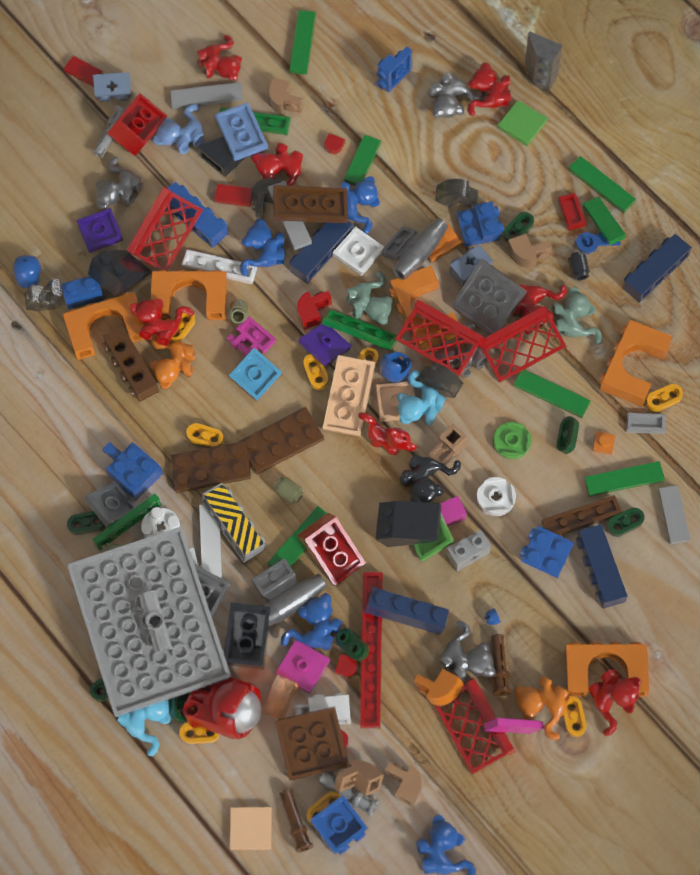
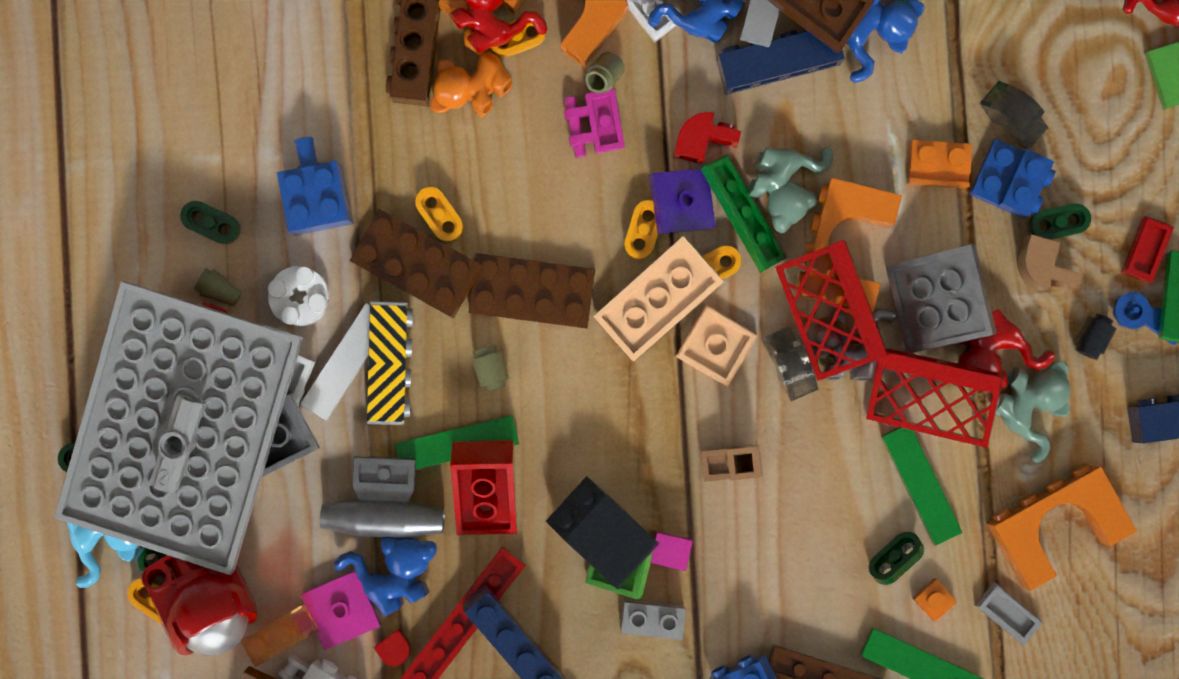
camera: 35 degrees right, 20 degrees up
dark grey plate [84,482,137,528] -> none
green tile [92,493,161,550] -> none
black slope [224,602,271,670] -> none
dark azure plate [229,348,282,401] -> none
white plate [333,227,385,276] -> none
dark green plate [336,628,369,661] -> none
red animal [358,412,417,455] -> none
blue helmet [380,352,412,382] -> none
flat silver plate [381,218,448,280] -> none
medium azure animal [397,370,447,426] -> none
black animal [400,454,461,503] -> none
sand blue brick [449,245,493,287] -> none
white plate [477,477,516,516] -> none
bright green tile [493,422,531,459] -> none
light orange plate [646,384,683,412] -> none

